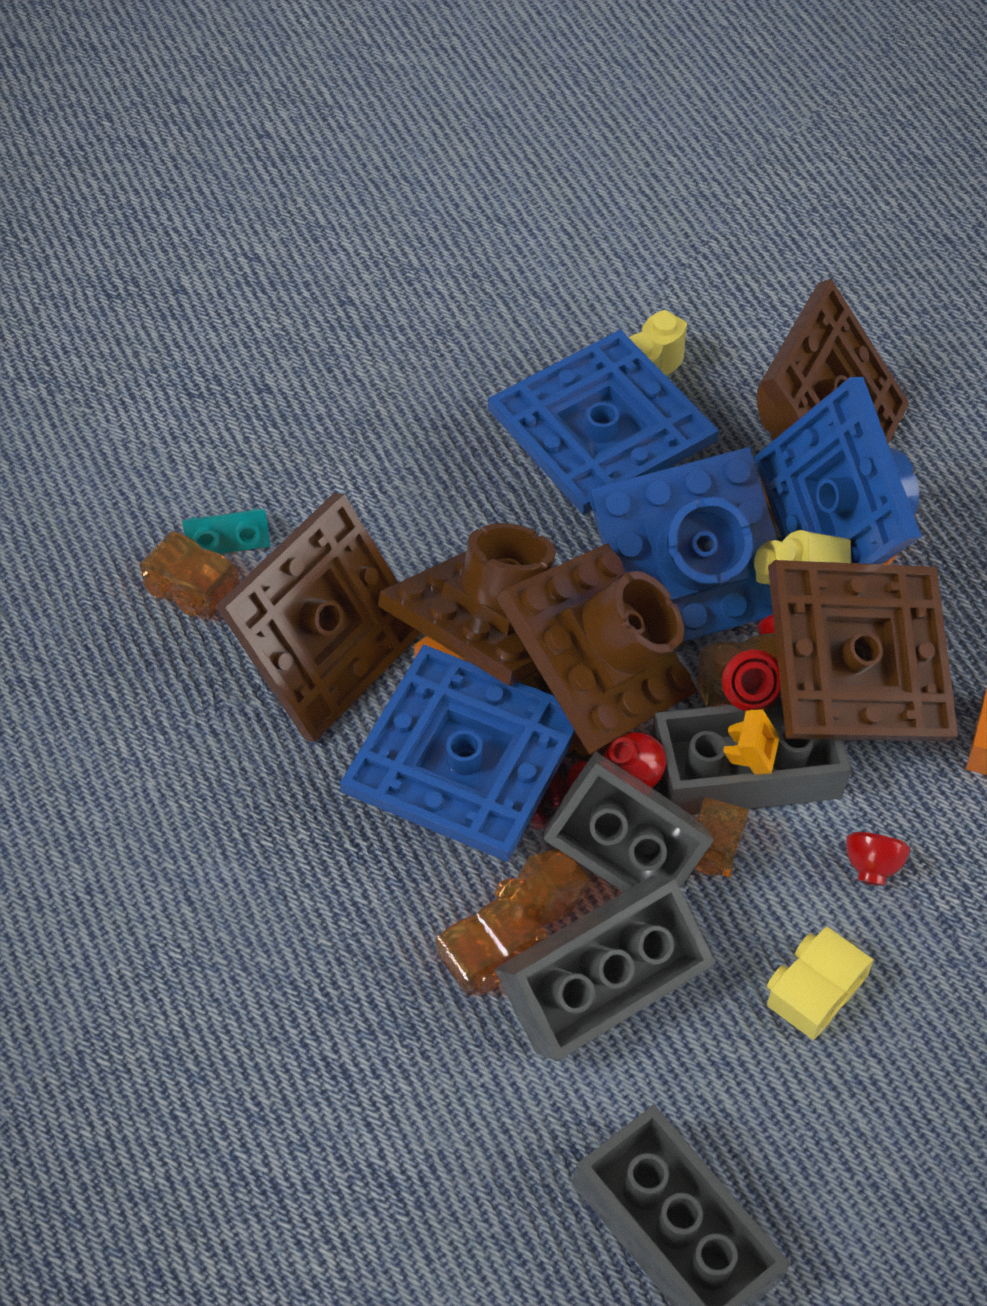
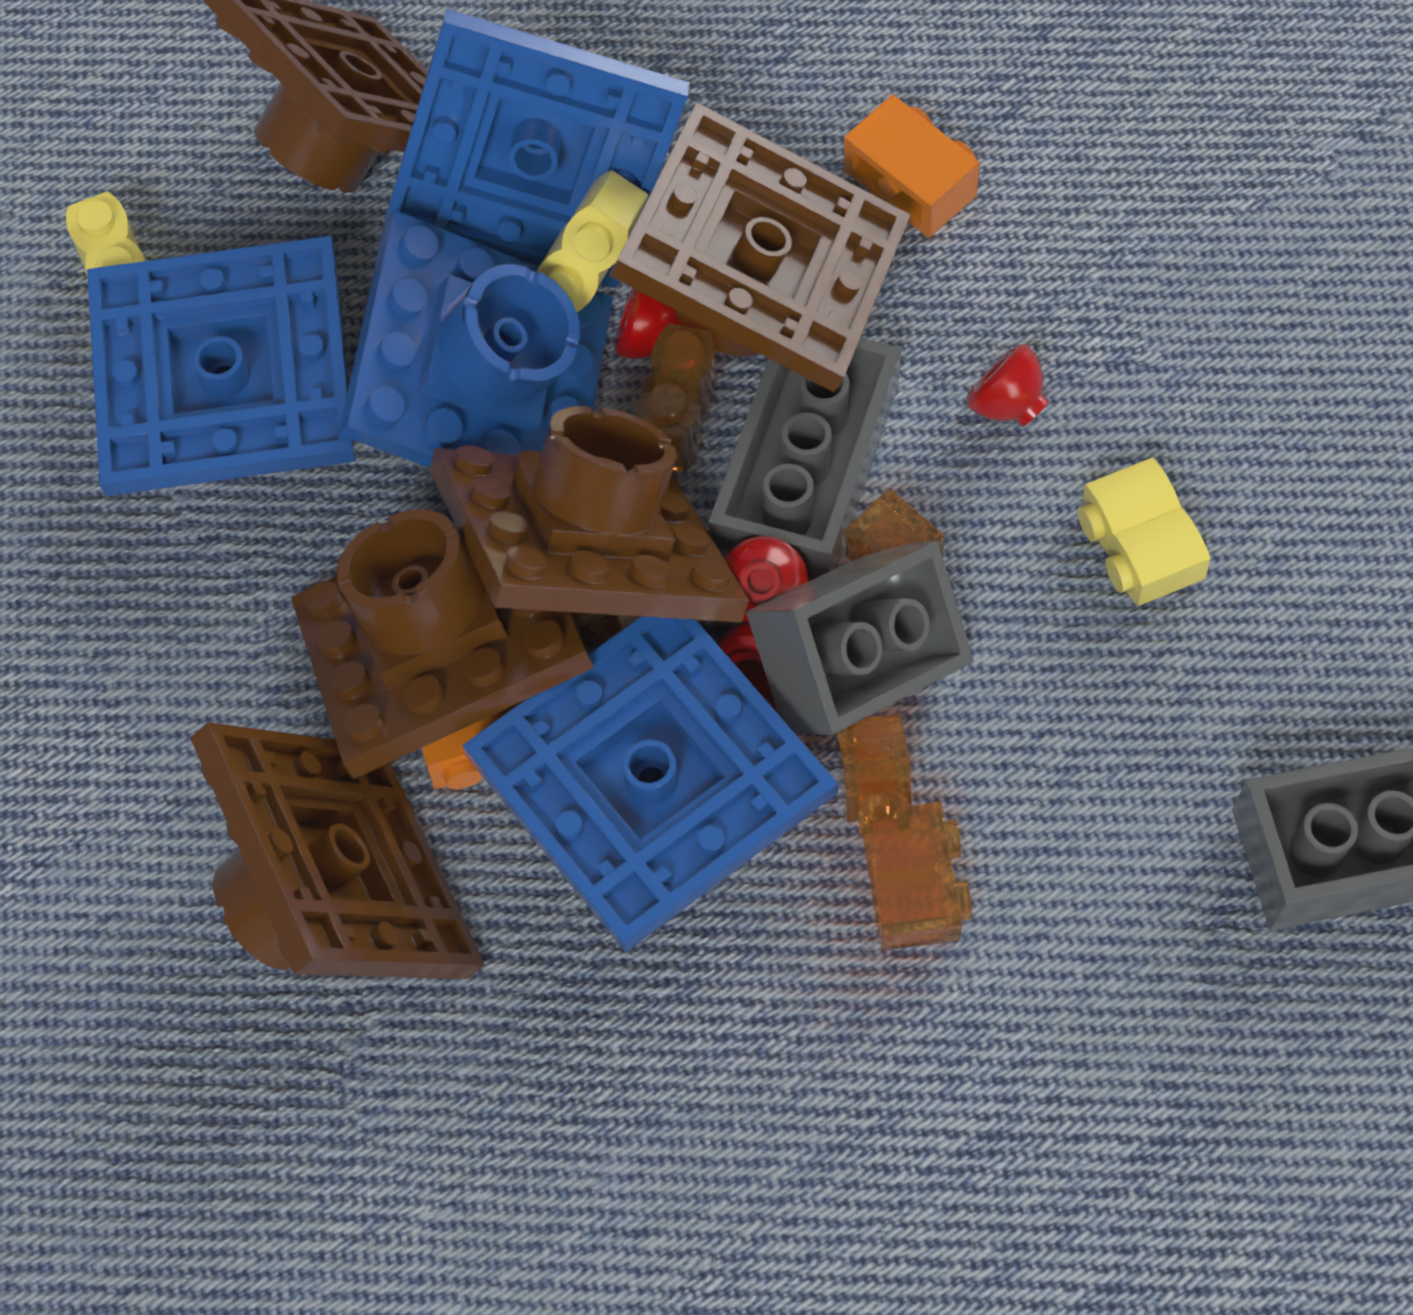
camera: 60 degrees left, 10 degrees up
clear orange brick [139,532,240,619] -> none
teal hinge [182,508,271,558] -> none
dark grey brick [494,876,716,1061] -> none
red brick [722,650,781,711] -> none
light orange tile [723,709,780,775] -> none

